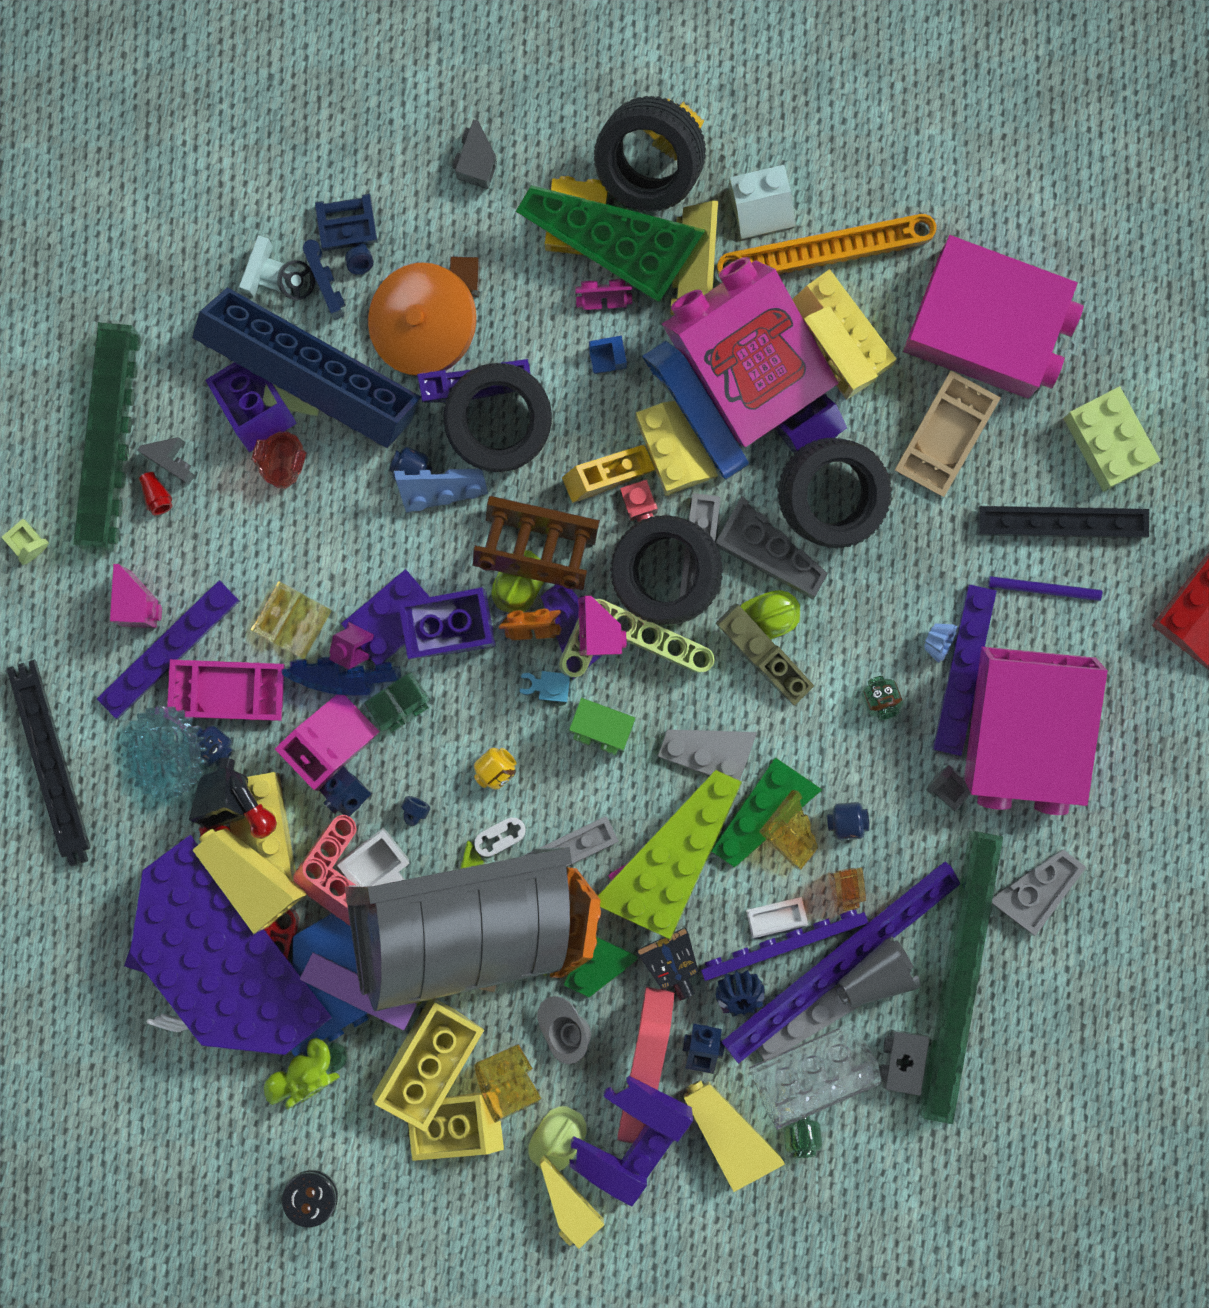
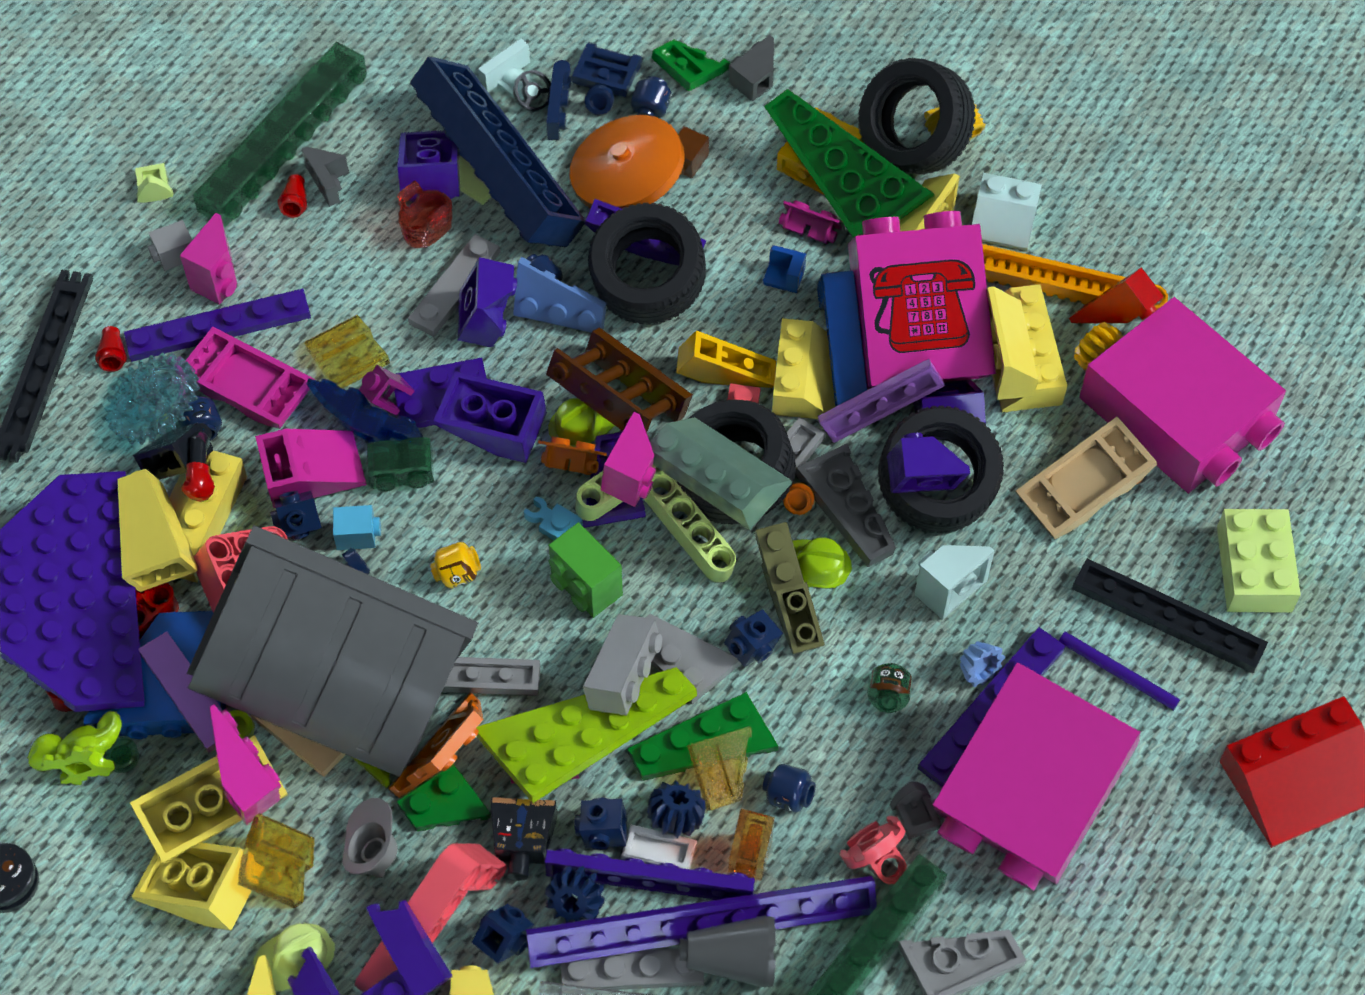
camera: 25 degrees right, 25 degrees down
none -> red cone [95,326,127,372]
none -> light grey brick [147,220,192,271]
none -> dark pink slope [210,705,281,825]
none -> medium azure brick [333,505,381,550]
none -> light grey plate [408,234,501,337]
none -> dark purple slope [458,257,517,347]
none -> dark blue brick [574,797,628,850]
none -> light grey brick [583,614,662,715]
none -> dark blue head [630,76,672,118]
none -> dark blue gear [647,780,706,838]
none -> sand green slope [650,417,792,530]
none -> green wing [651,39,731,92]
none -> dark blue brick [723,609,783,667]
none -> orange plate [783,483,815,515]
none -> medium lavender tile [818,359,945,443]
none -> coral tile [840,816,907,884]
none -> dark purple slope [887,433,970,493]
none -> light aqua slope [914,545,994,620]
none -> red slope [1068,267,1164,323]
none -> yellow gear [1074,322,1124,370]

